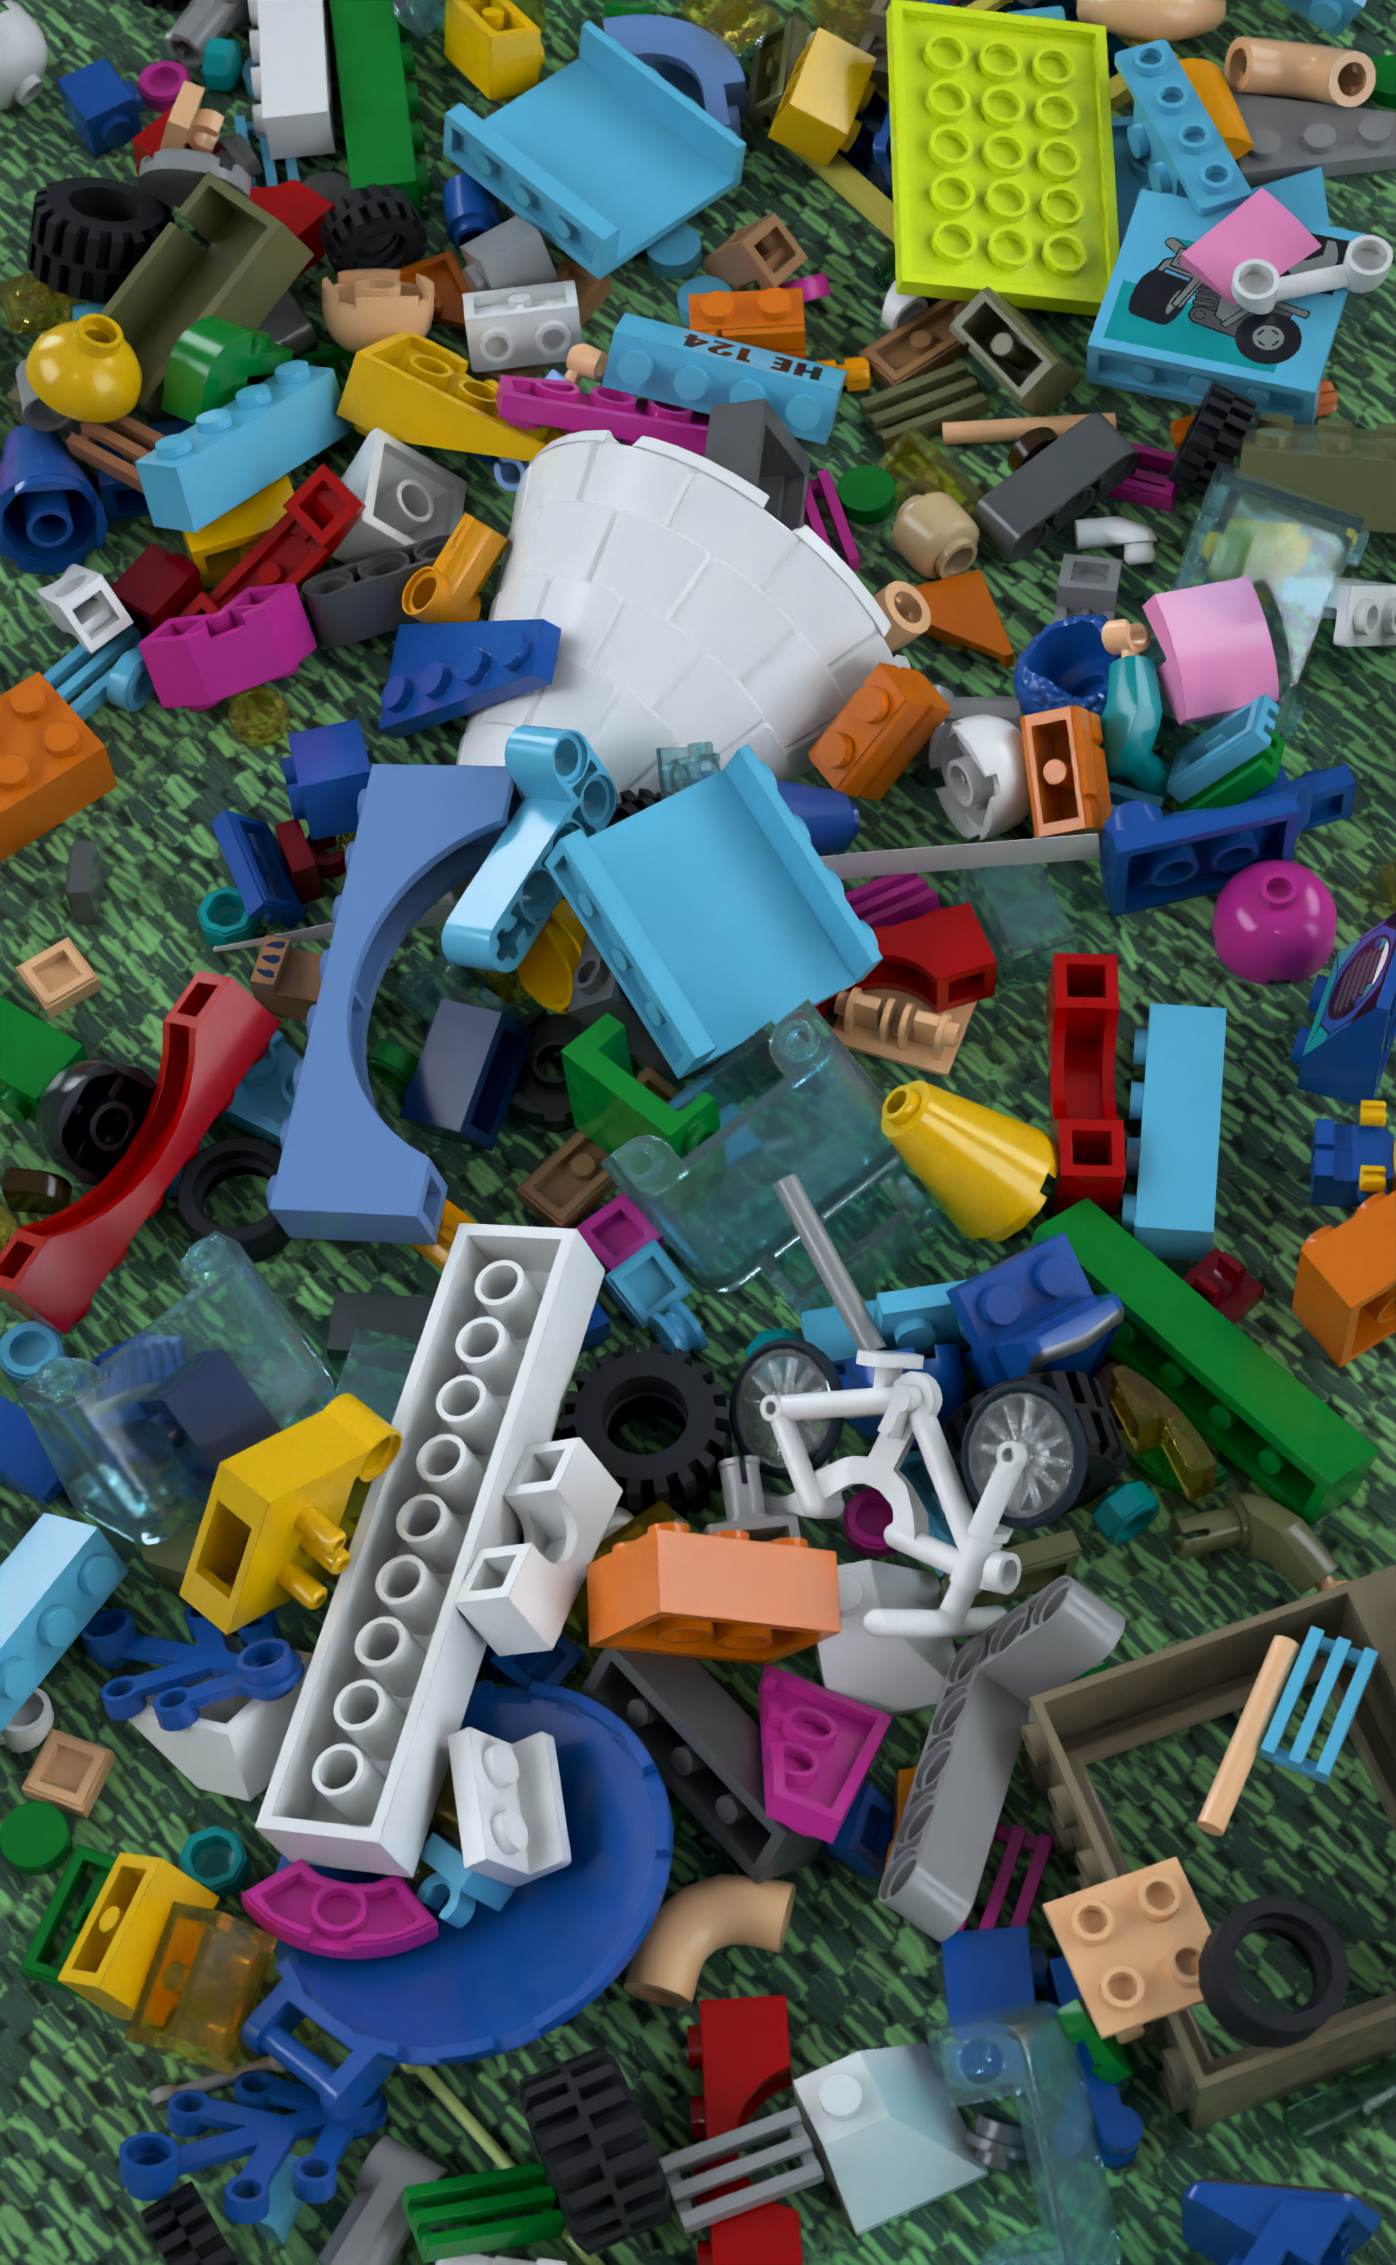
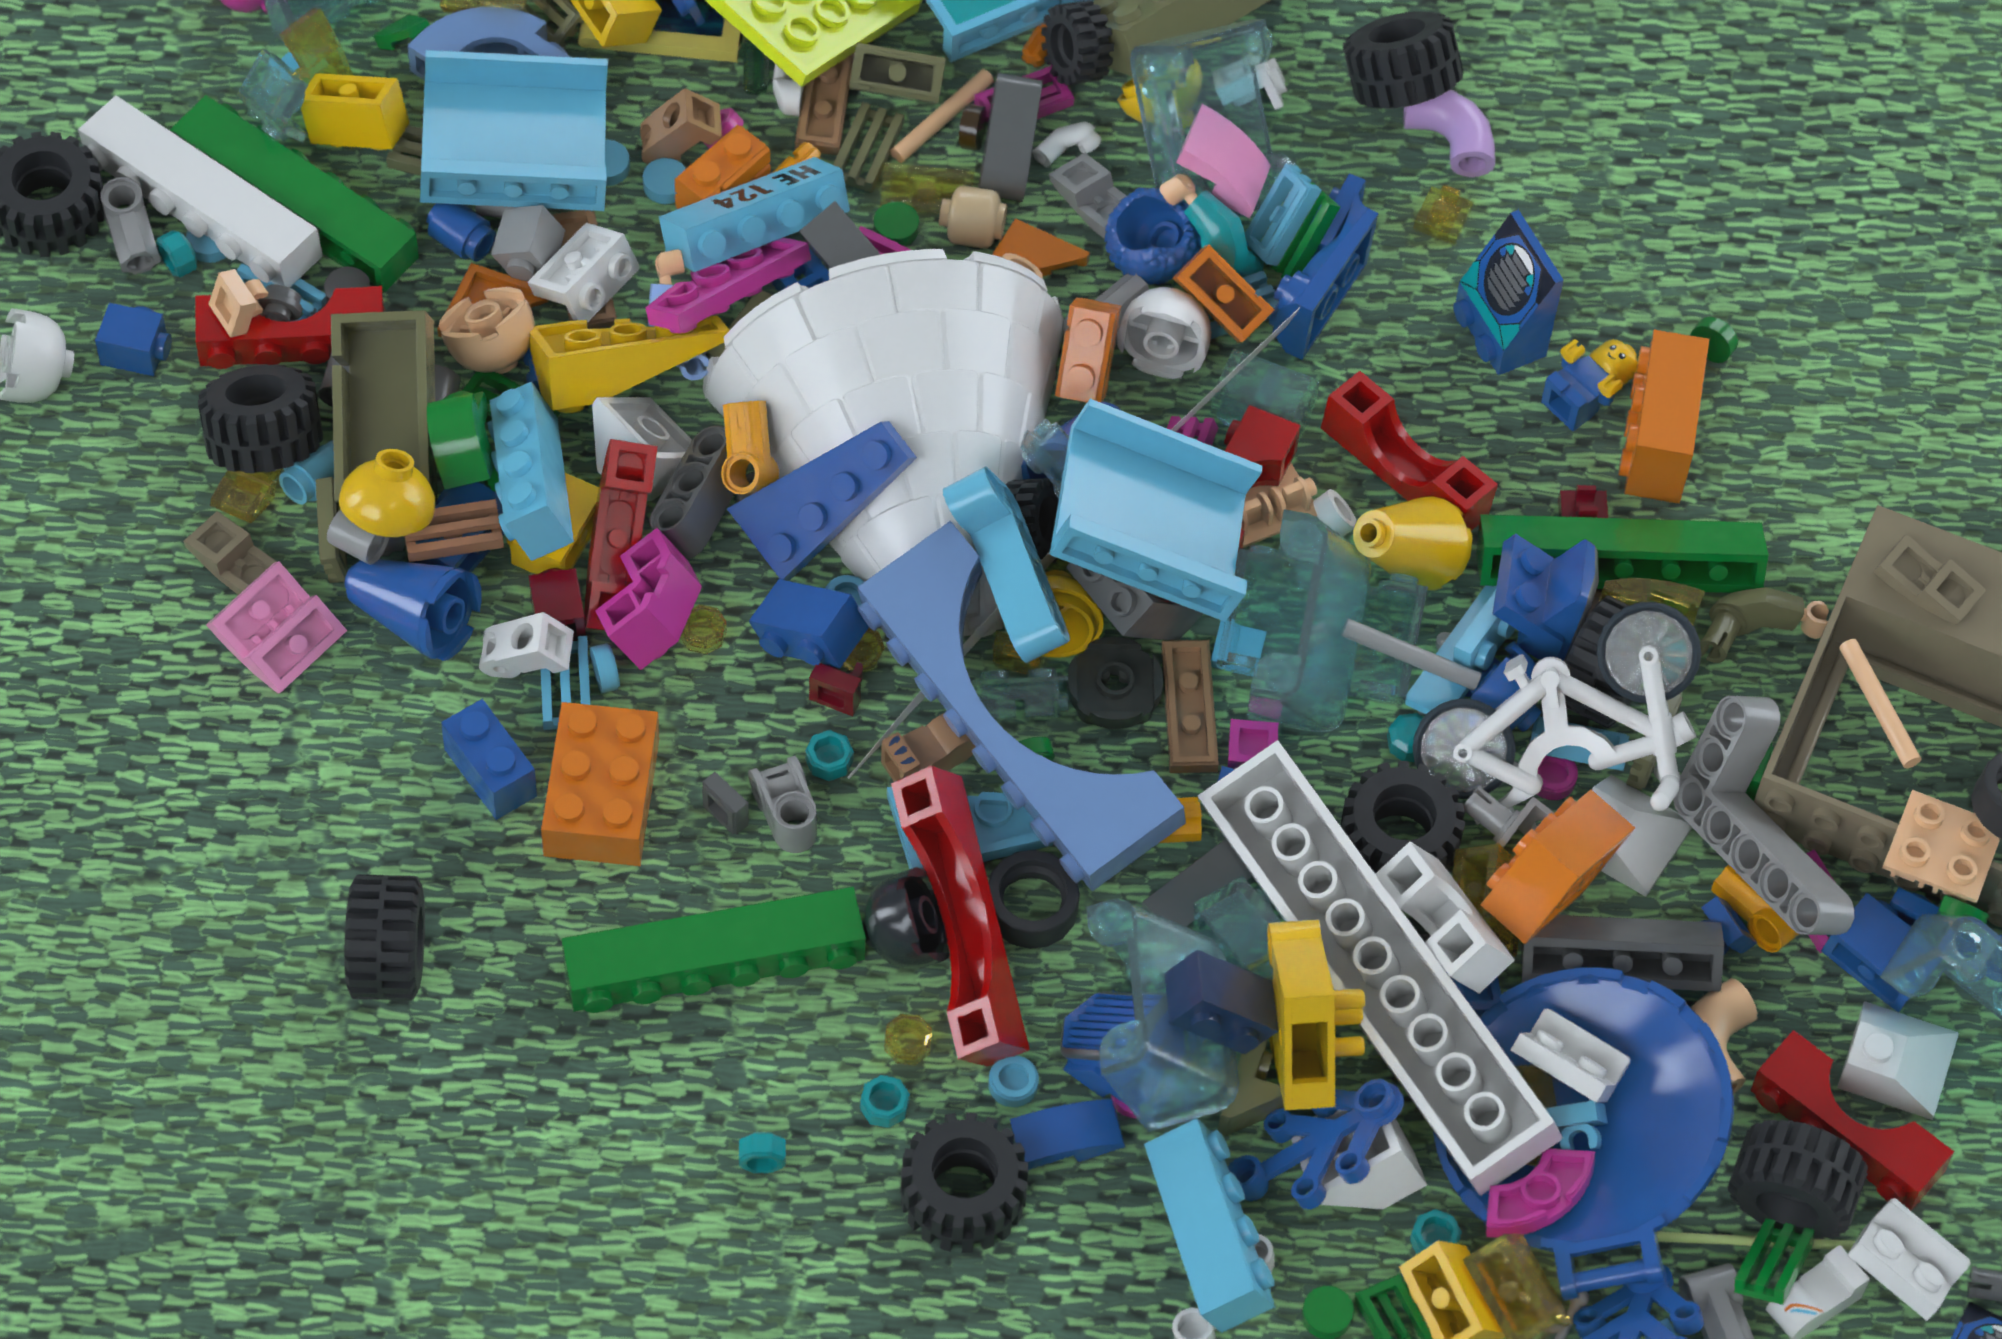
camera: 55 degrees left, 0 degrees up
dark brown tile [1,1167,73,1215] -> none
light nougat tile [15,937,102,1020] -> none
light nougat tile [21,1728,116,1819] -> none
dark pink tile [138,61,192,113] -> none
light grey tile [138,148,252,208] -> none
blue tile [210,810,306,929] -> none
black tyre [319,184,428,277] -> none
dark blue piece [399,998,534,1151] -> none
green panel [561,1012,726,1211] -> none
medium azure tile [602,1238,694,1331] -> none
dark azure bush [648,1299,708,1356] -> none
light grey tile [659,2106,824,2234] -> none
dark pink wing [758,1664,893,1844] -> none
dark grey plate [964,2113,1038,2172] -> none
medium azure brick [1121,1003,1227,1261] -> none
dark pink cylinder [1212,859,1337,985] -> none
medium azure tile [1259,1625,1379,1785] -> none
none -> light grey piece [748,756,817,853]
none -> white tile [1308,489,1356,538]

